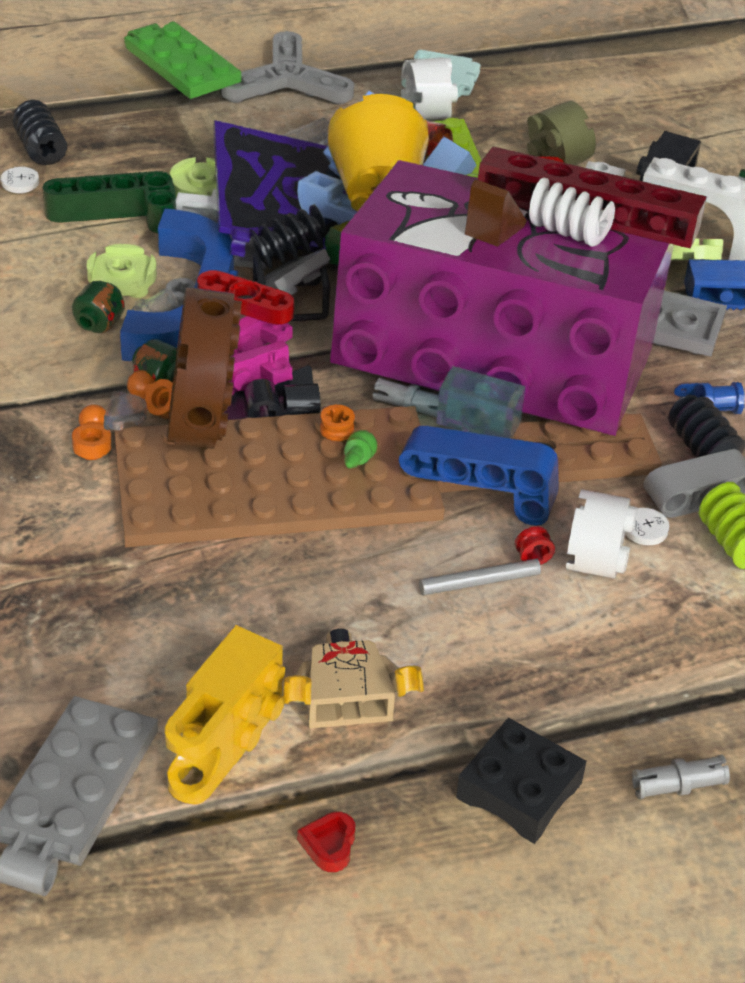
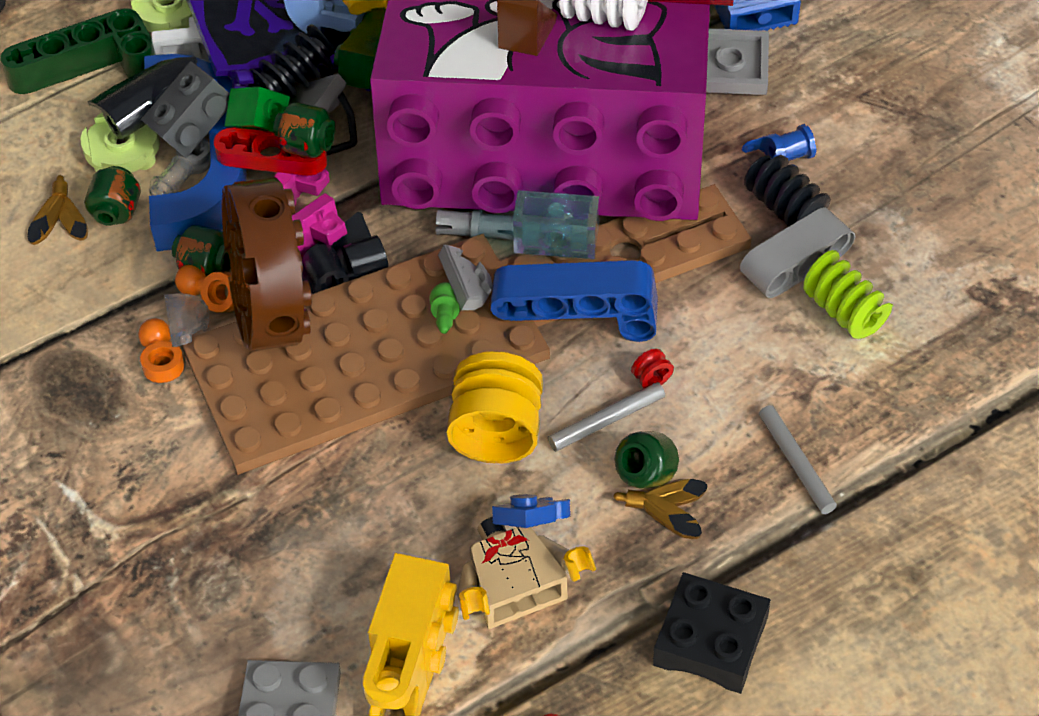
camera: 10 degrees left, 10 degrees up
orange bush [320,404,355,441] -> none
white brick [566,489,638,579] -> none
white piece [625,508,669,545] -> none
light grey pin [632,755,730,799] -> none
none -> pearl gold piece [28,175,88,245]
none -> black panel [87,56,198,140]
none -> dark grey brick [140,61,230,158]
none -> green brick [224,87,290,132]
none -> dark green head [273,103,336,158]
none -> light grey tile [438,245,493,310]
none -> yellow wheel [447,351,543,464]
none -> blue plate [492,494,570,528]
none -> pearl gold piece [613,479,708,539]
none -> dark green head [614,431,679,489]
none -> light grey bar [759,405,837,514]

